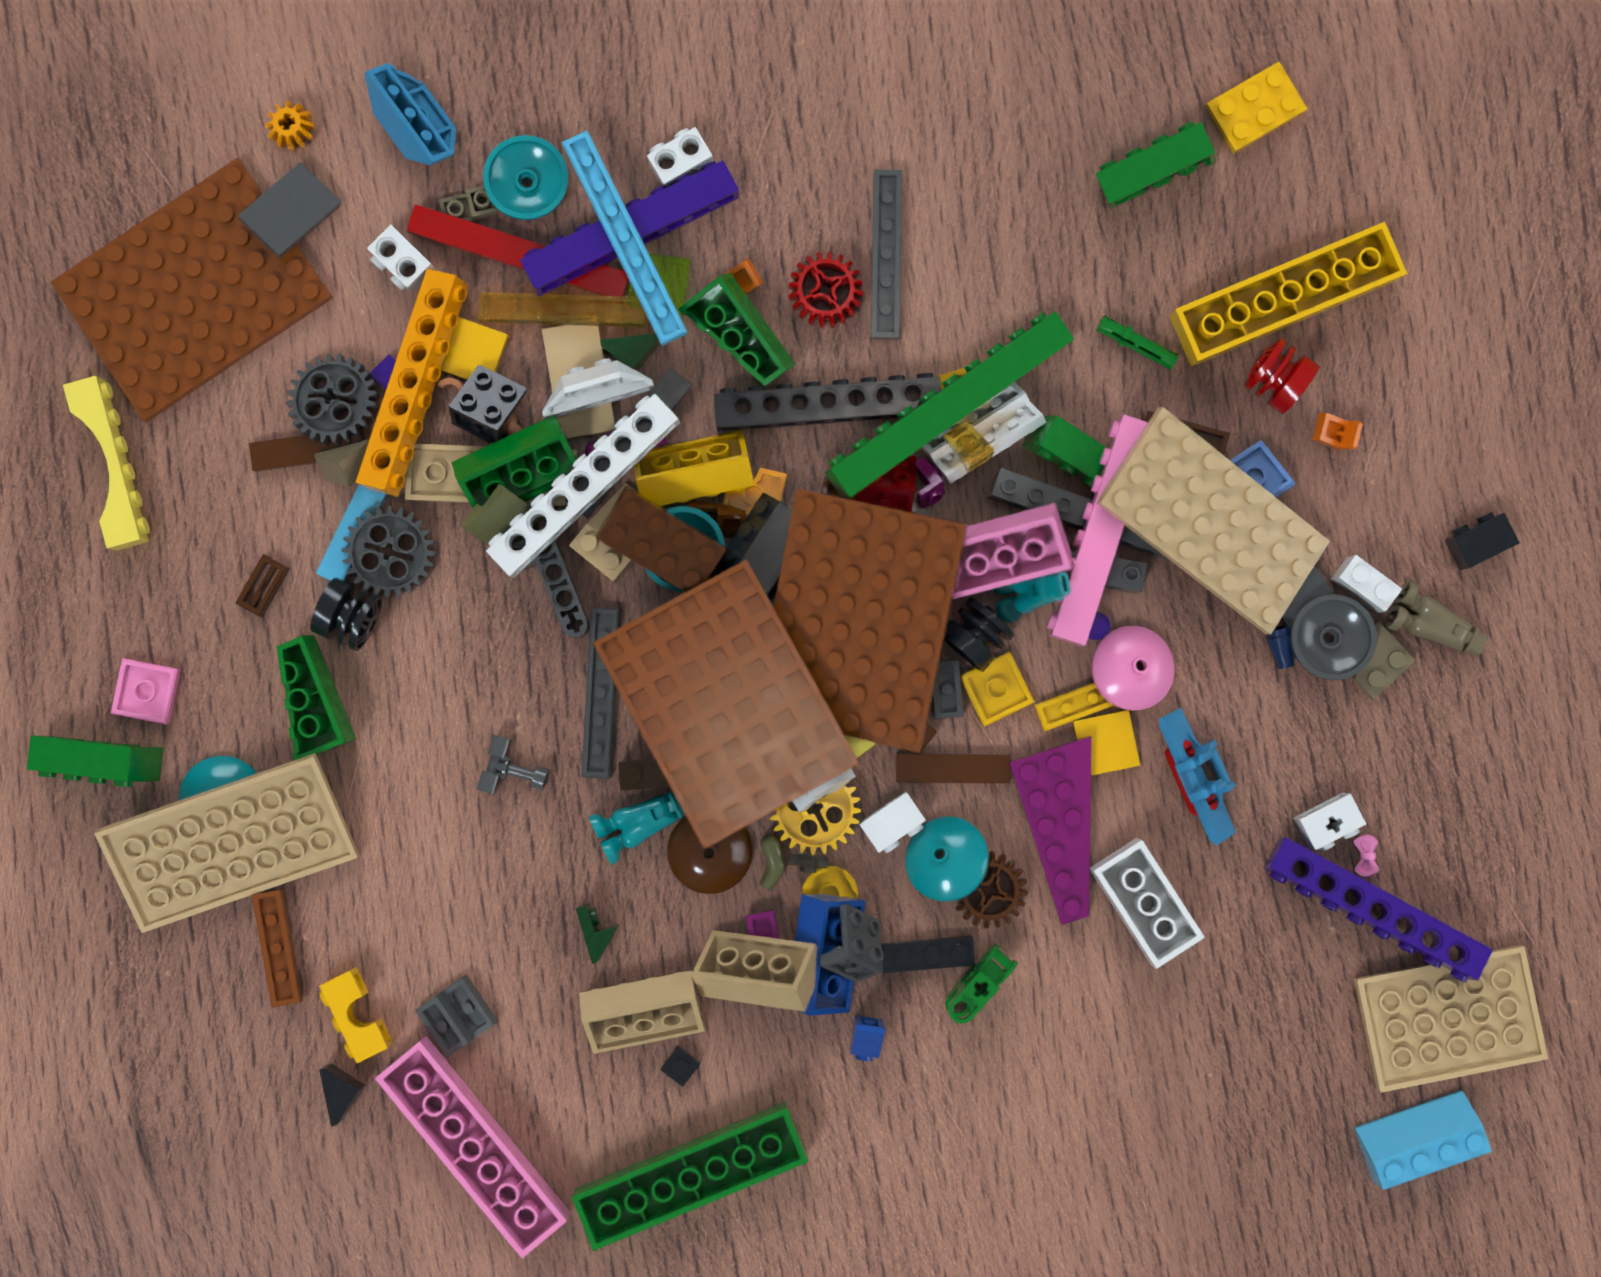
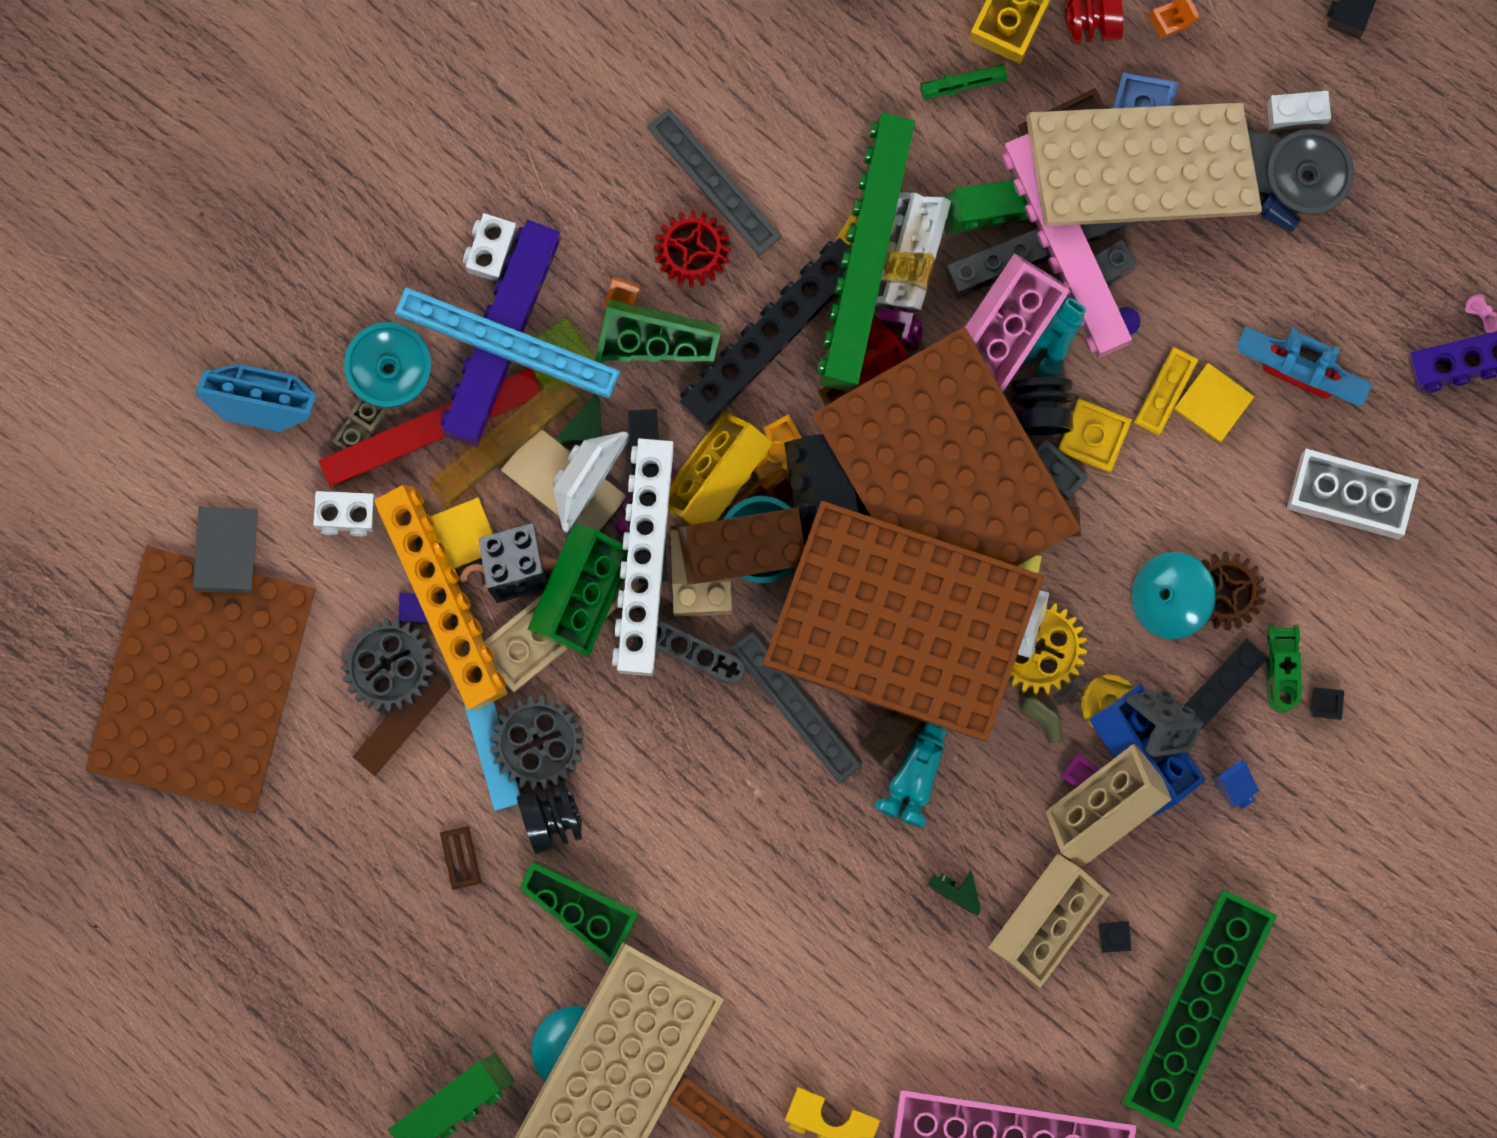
camera: 40 degrees left, 5 degrees down
light yellow arch [63,376,150,551] -> none
bright pink tile [111,658,181,725] -> none
light orange gear [265,101,316,151] -> none
dark tan slope [314,440,369,487] -> none
dark grey slope [415,975,498,1057] -> none
olive slope [461,484,542,547] -> none
dark grey bar [477,735,549,794] -> none
reddish brown dish [667,816,752,894] -> none
white brick [859,791,926,853] -> none
reddish brown tile [896,754,1010,783] -> none
magenta wing [1009,736,1091,925] -> none
bright pink dish [1091,626,1175,711] -> none
white brick [1293,793,1366,852] -> none
dark tan wing [1352,621,1416,699] -> none
dark tan piece [1386,580,1488,656] -> none
none -> black plate [1311,687,1344,720]

